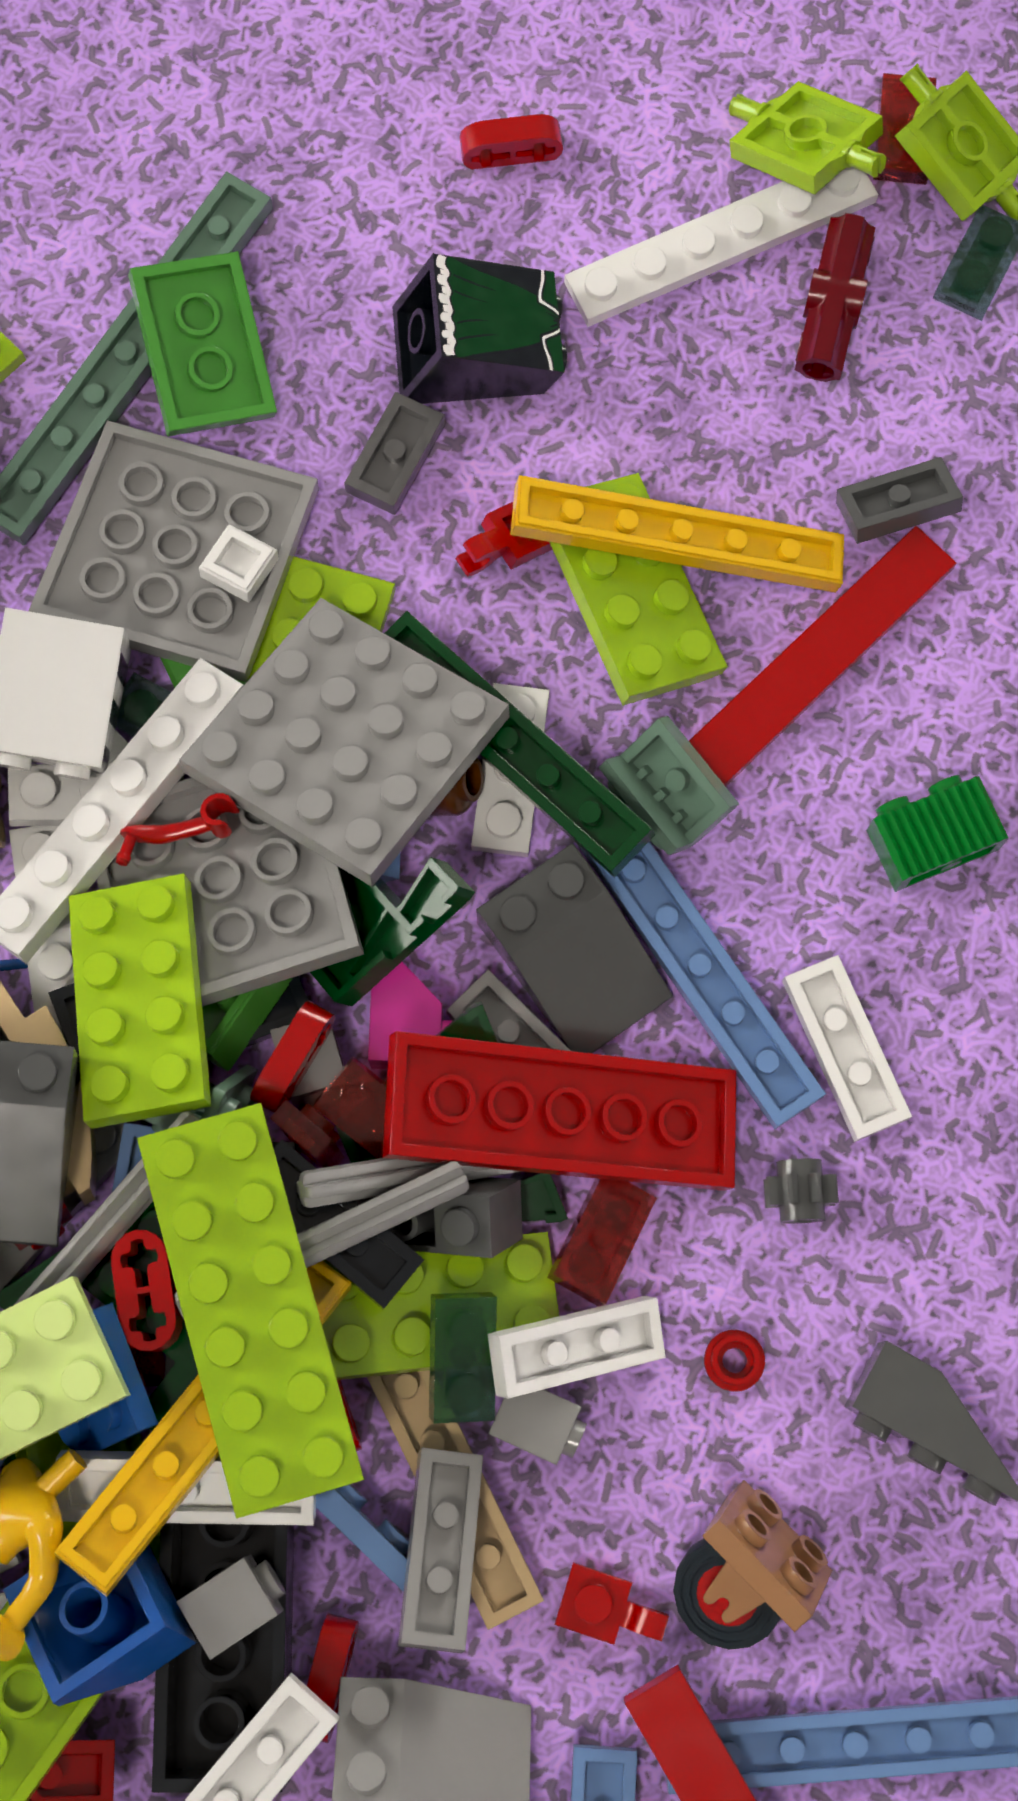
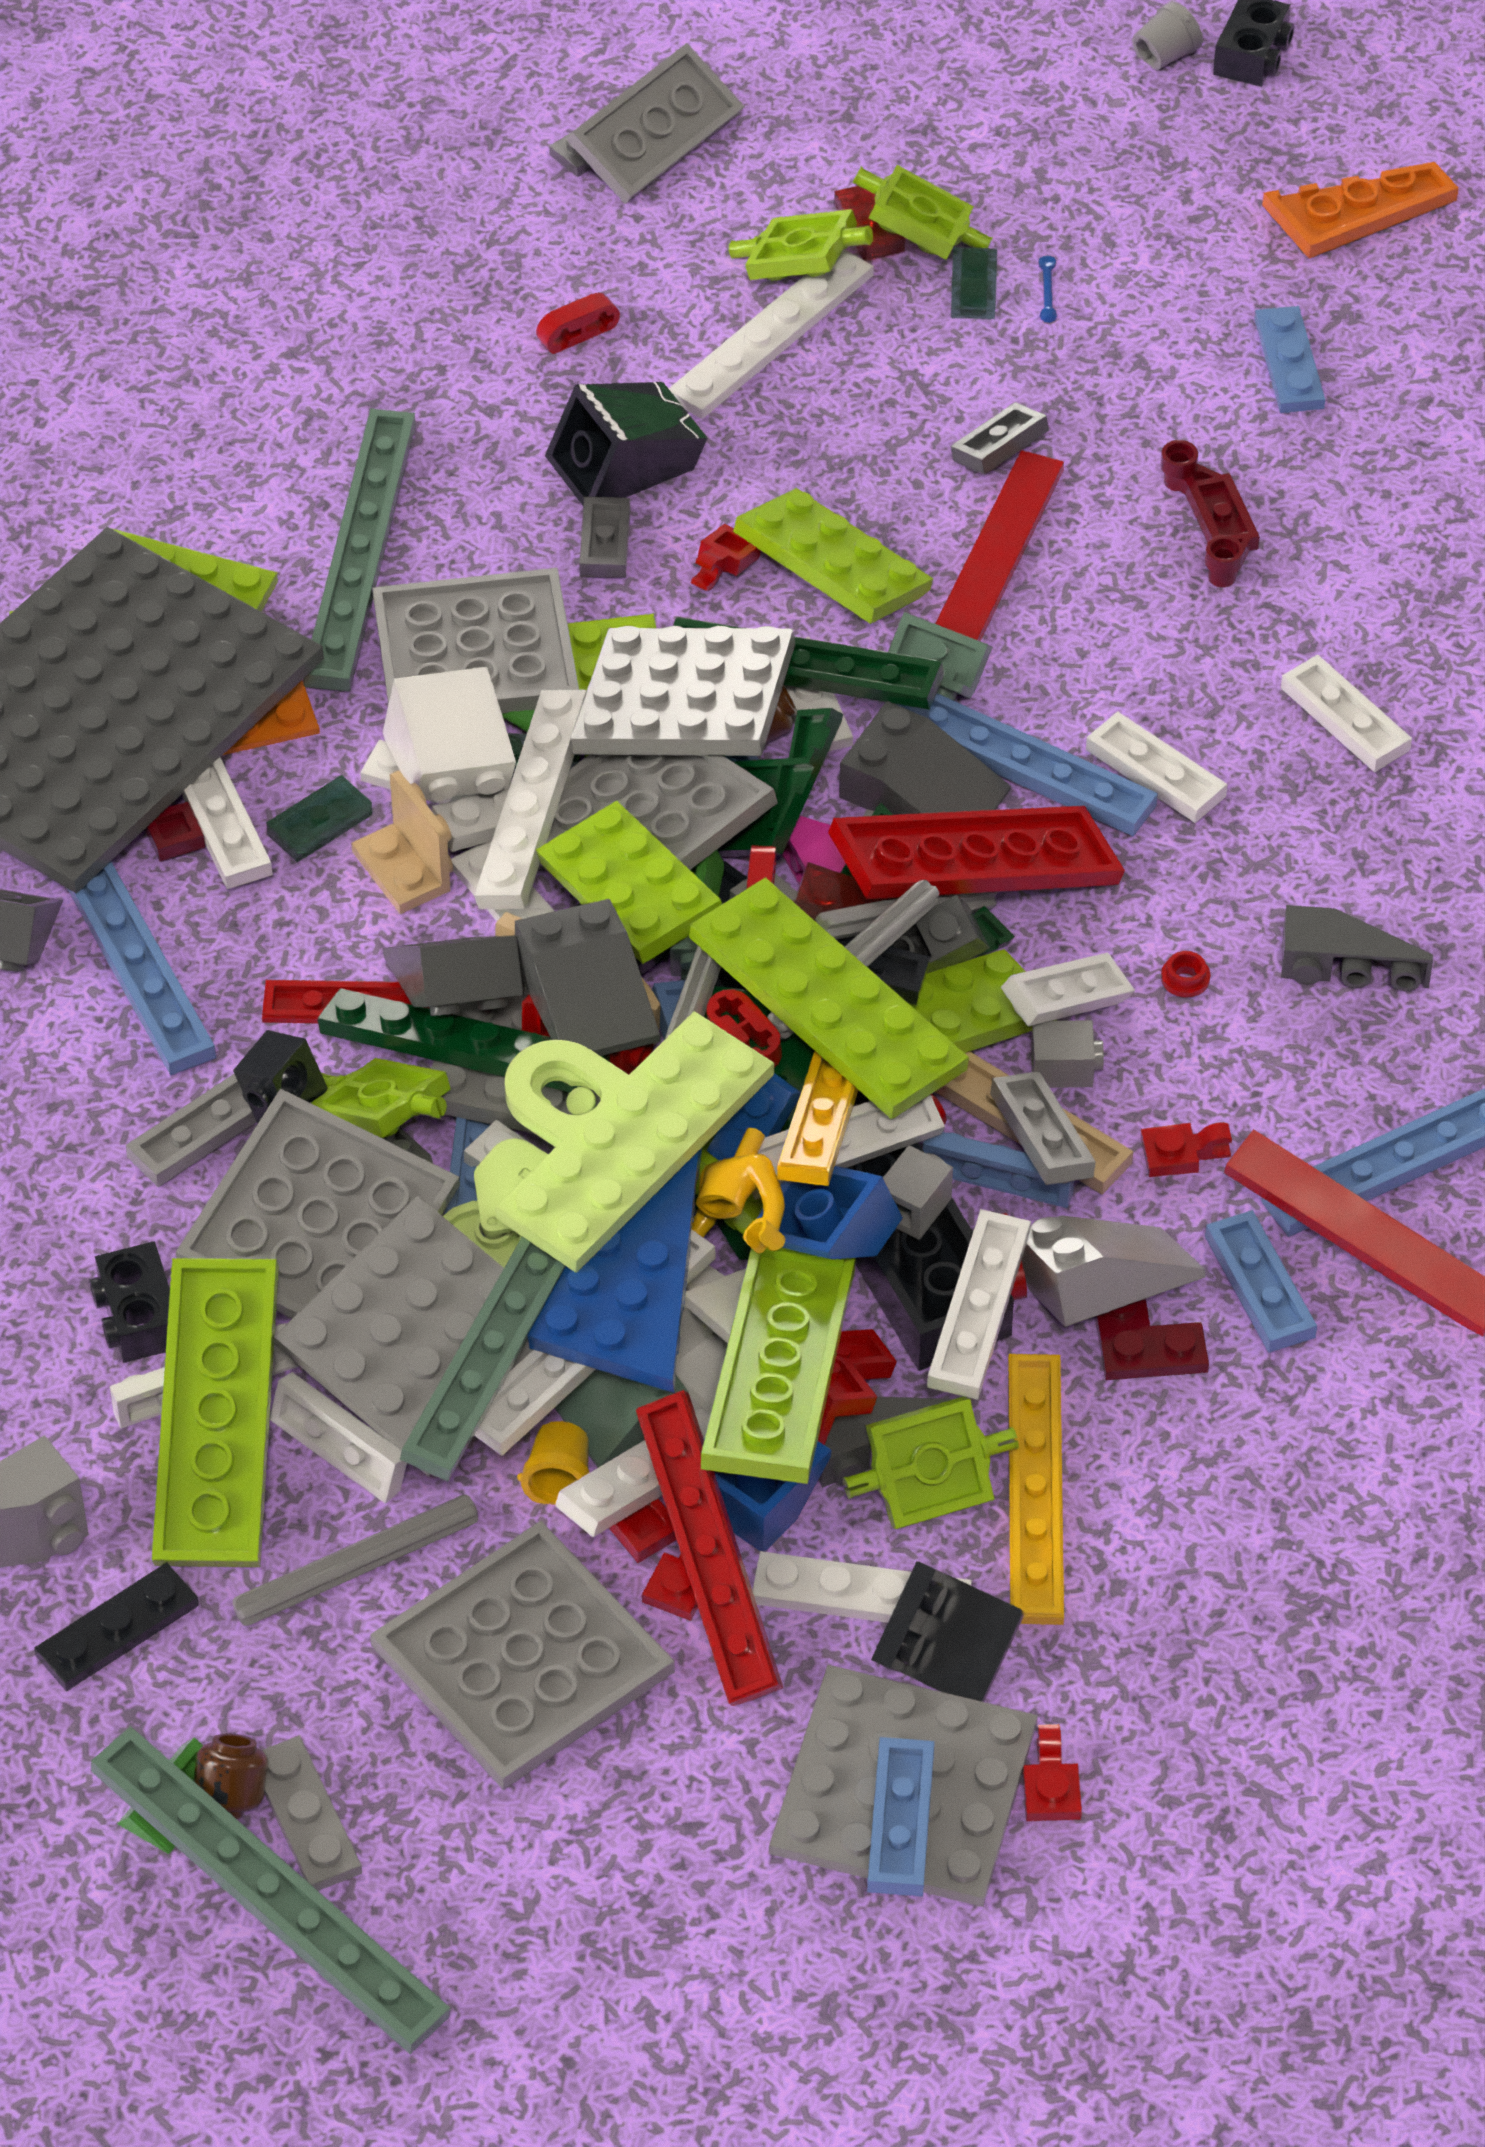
camera: 25 degrees left, 25 degrees down
red piece [115,793,240,866] -> none
bright green plate [128,251,277,437] -> none
white tile [199,524,279,603] -> none
clear green plate [429,1292,497,1424] -> none
yellow tile [510,475,844,593] -> none
clear red plate [547,1179,657,1307] -> none
medium nougat plate [673,1480,833,1650] -> none
dark grey gear [763,1158,839,1224] -> none
dark red piece [794,213,876,382] -> none
green brick [866,775,1009,892] -> none

